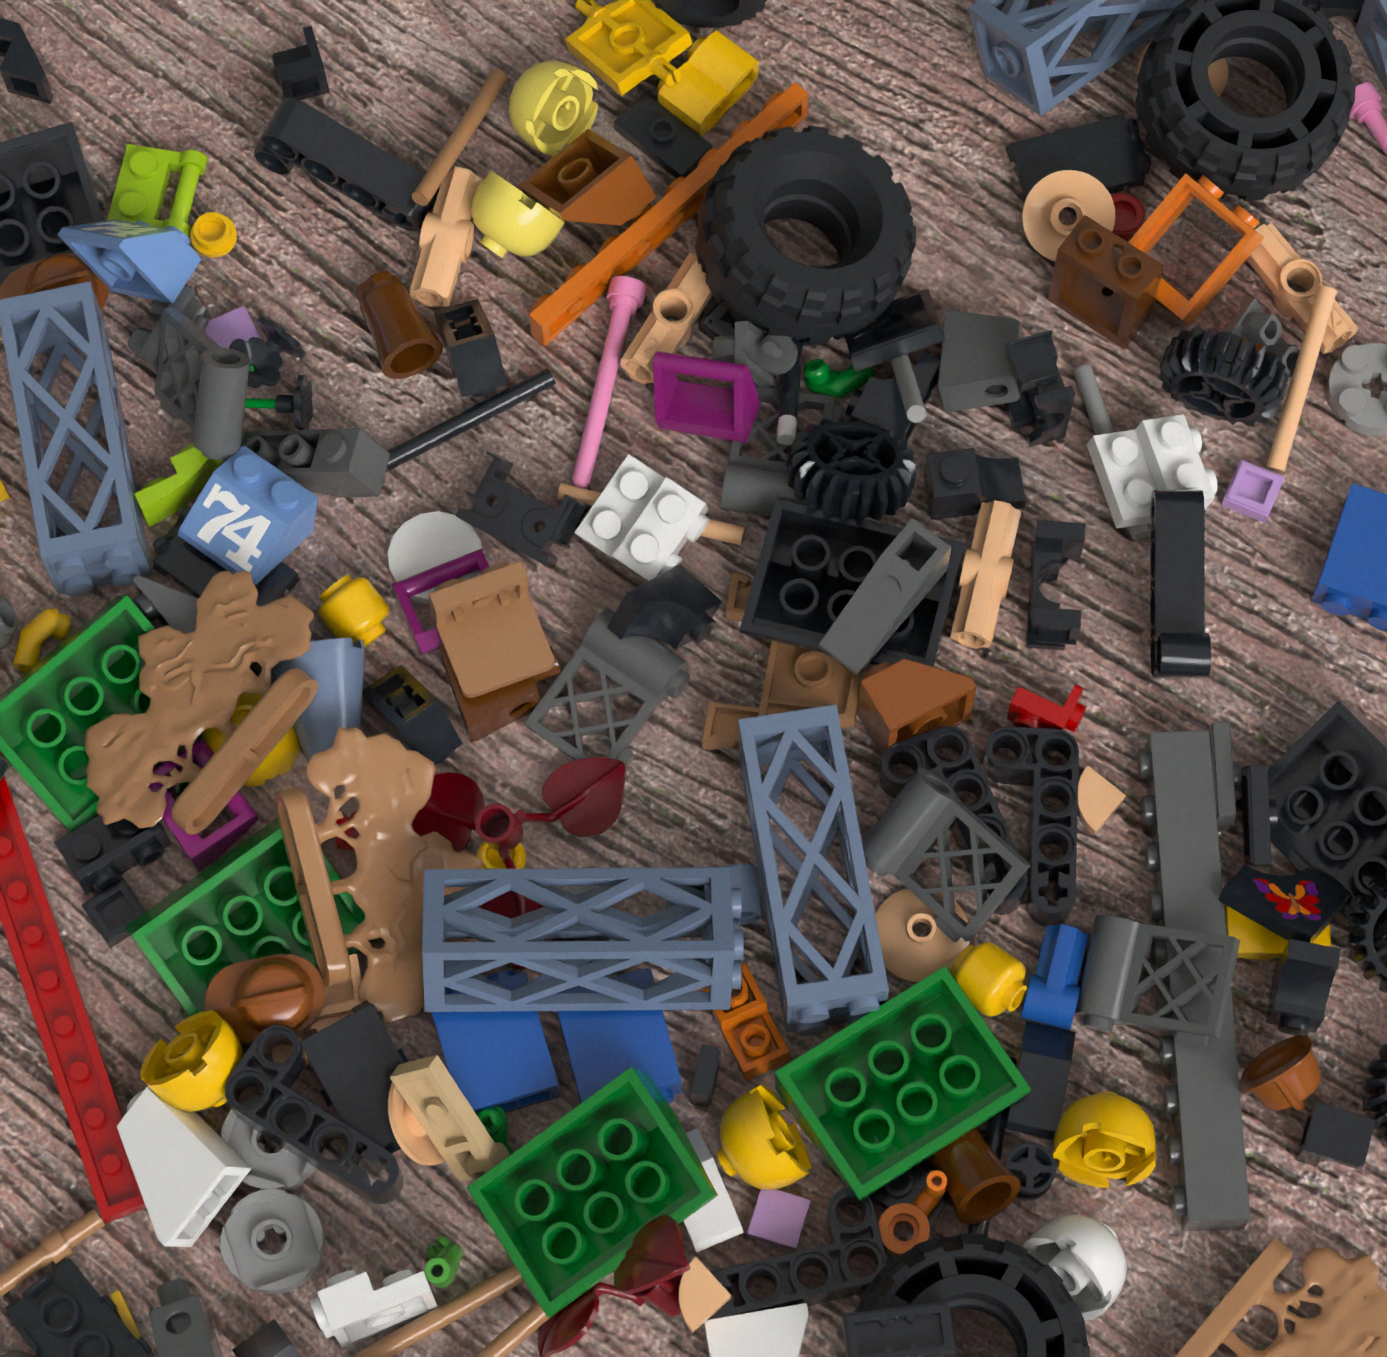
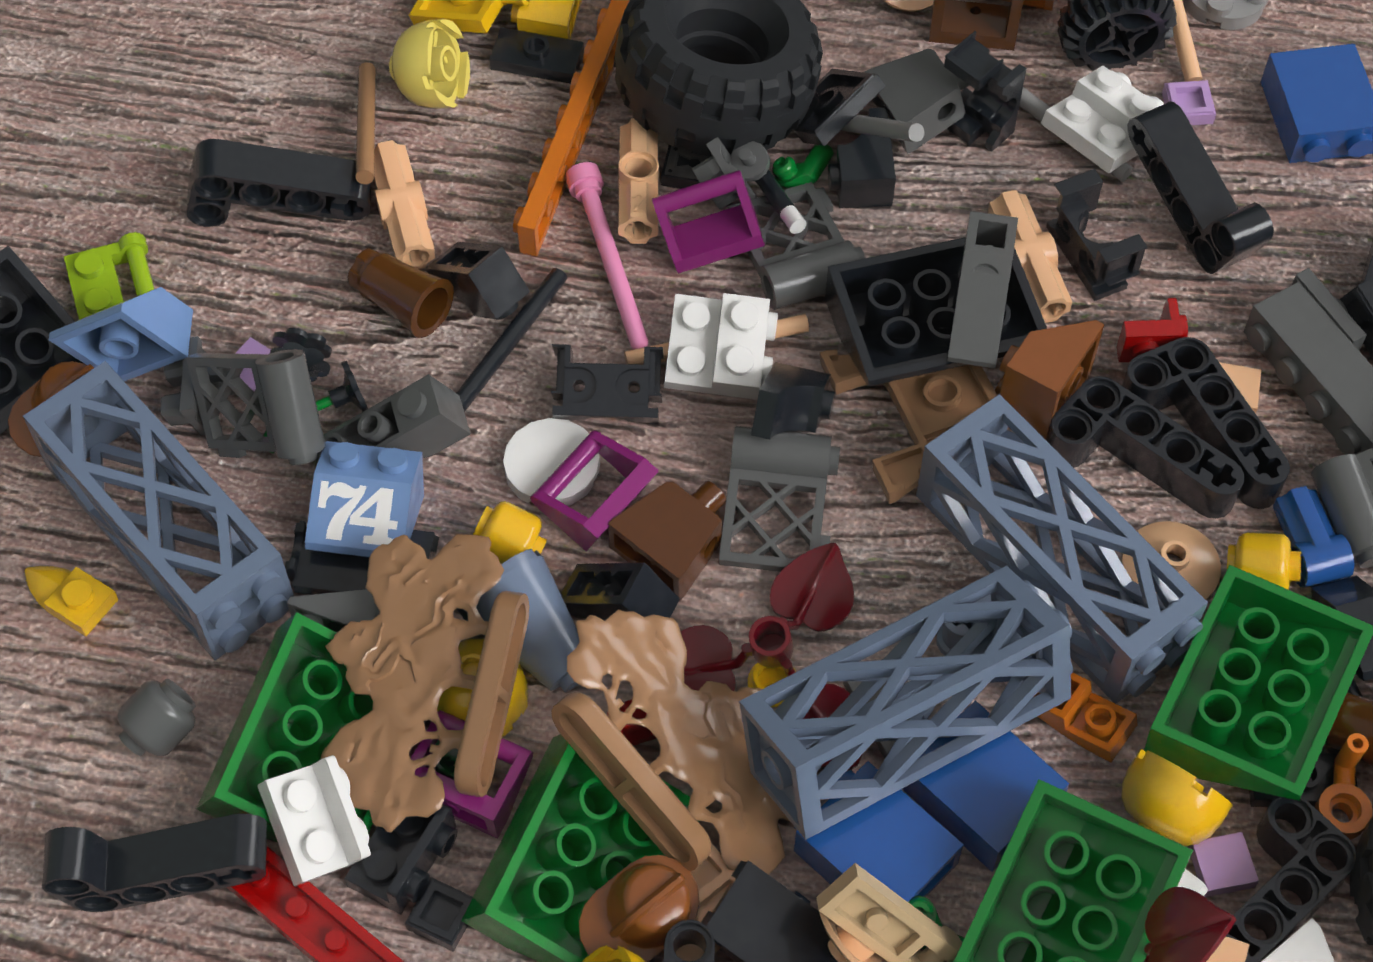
camera: 30 degrees left, 10 degrees down
yellow arm [12,608,72,672] -> none
lime slope [134,443,223,527] -> none
yellow plate [190,212,237,258] -> none
black panel [272,26,329,100] -> none
medium nougat bracket [429,561,554,698] -> none
light yellow cylinder [471,170,565,258] -> none
dark orange slope [518,129,656,226] -> none
black tile [691,1044,721,1108] -> none
black gear [786,417,917,523] -> none
dark grey piece [862,768,1031,942] -> none
black arch [923,448,1026,520] -> none
none -> white bracket [257,755,371,886]

